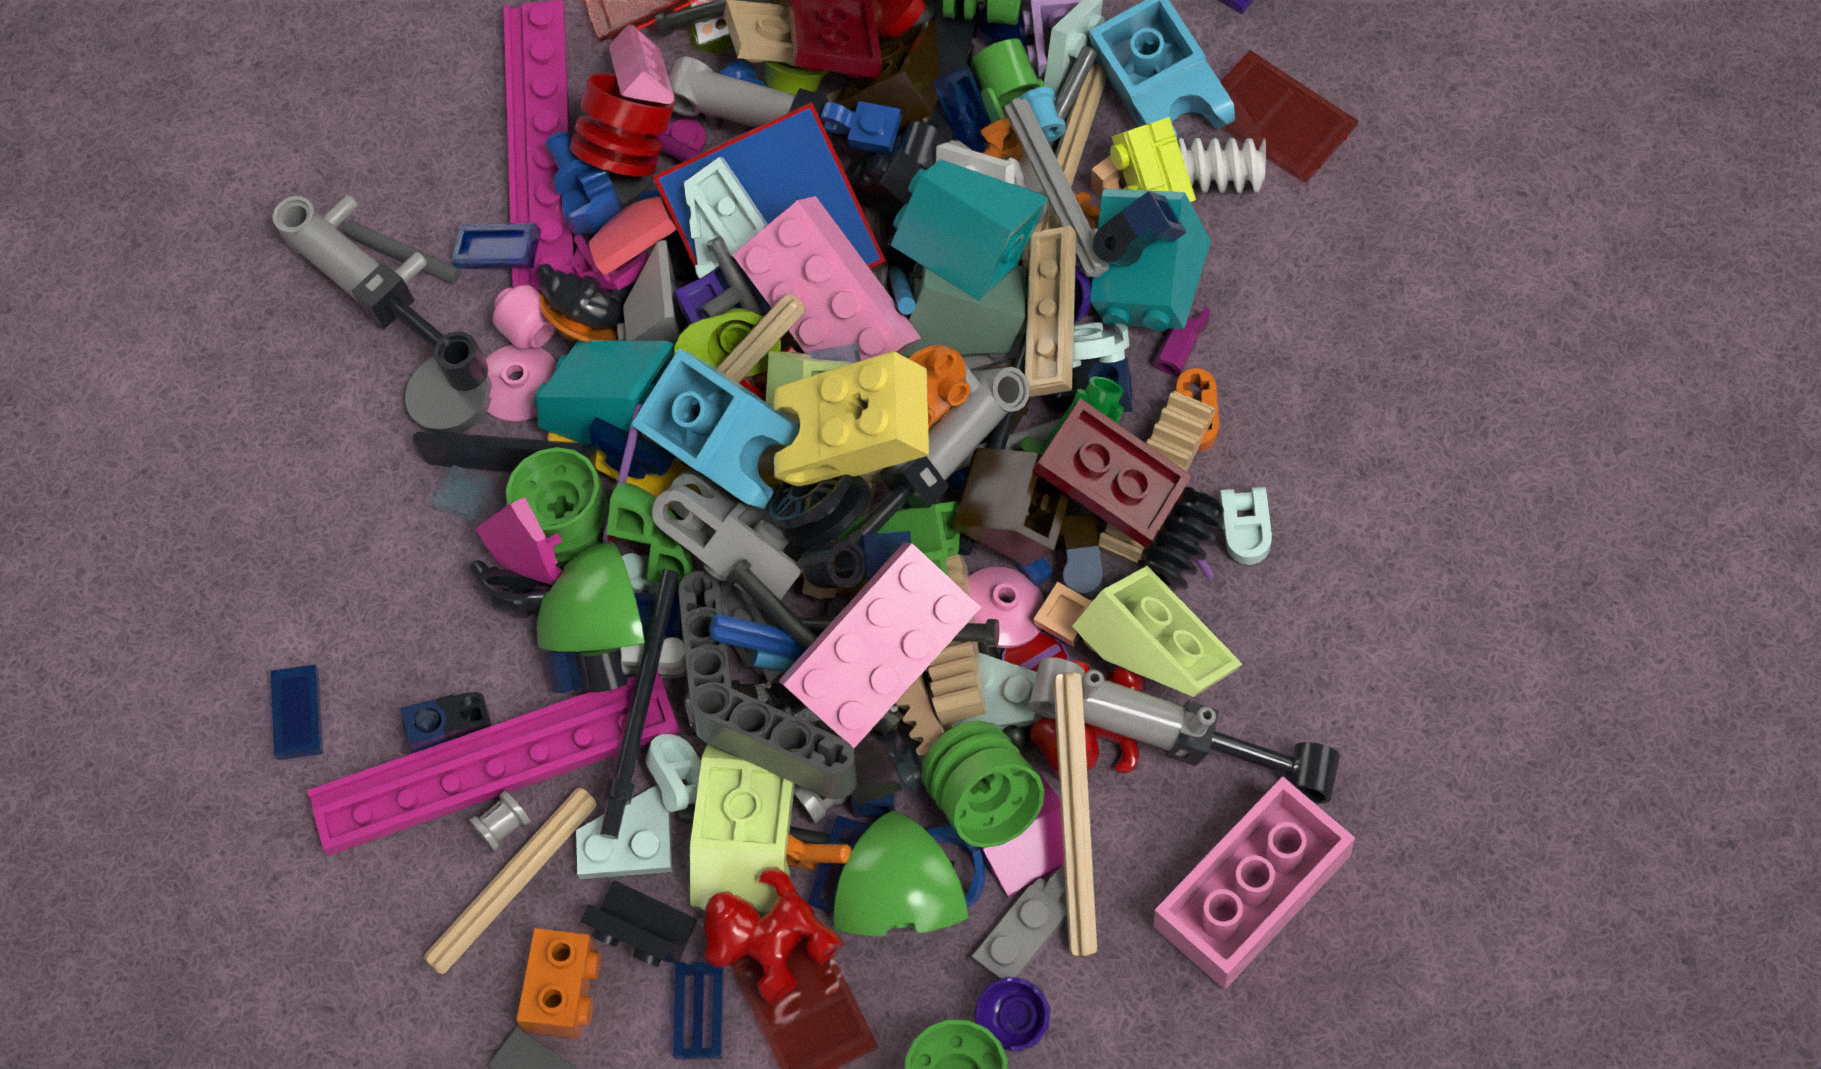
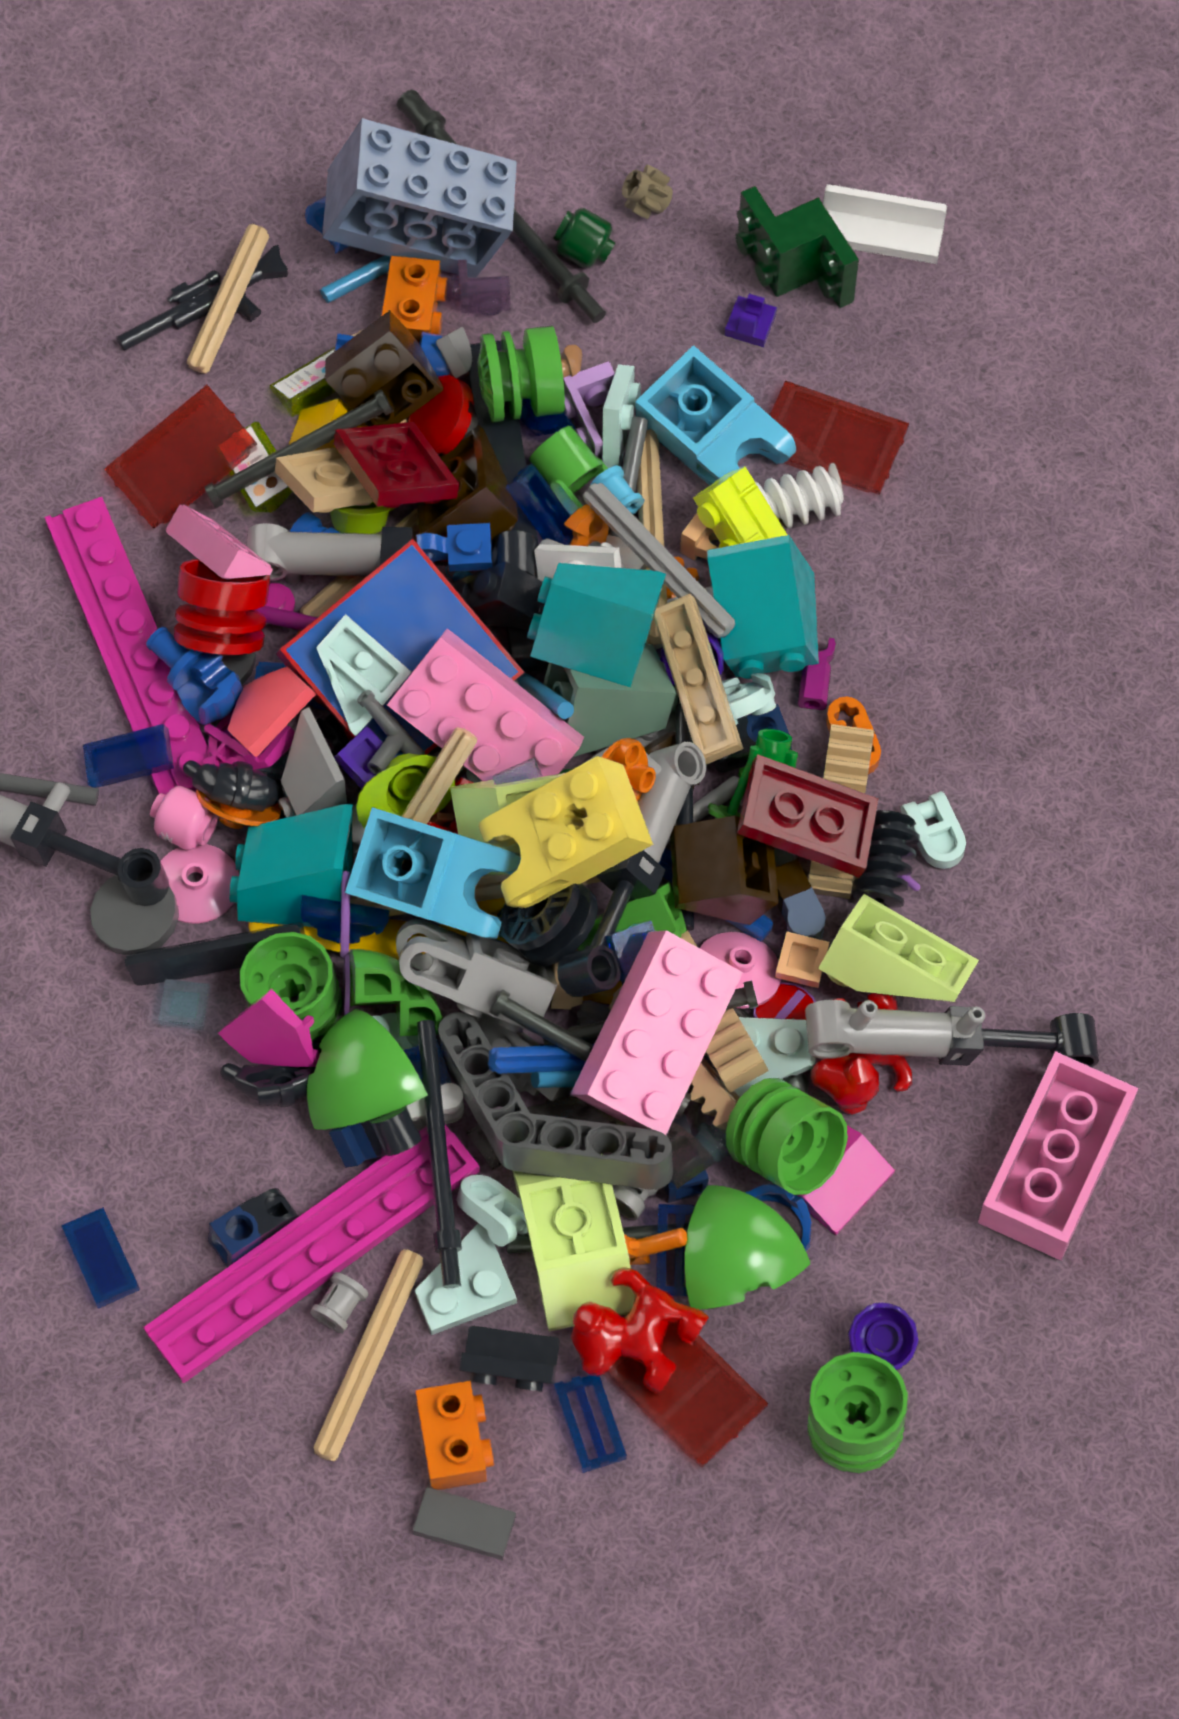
camera: 25 degrees left, 0 degrees up
light grey hinge [972,863,1067,980] -> none
tan axle [1053,672,1097,956] -> none
leg [1093,191,1187,267] -> none

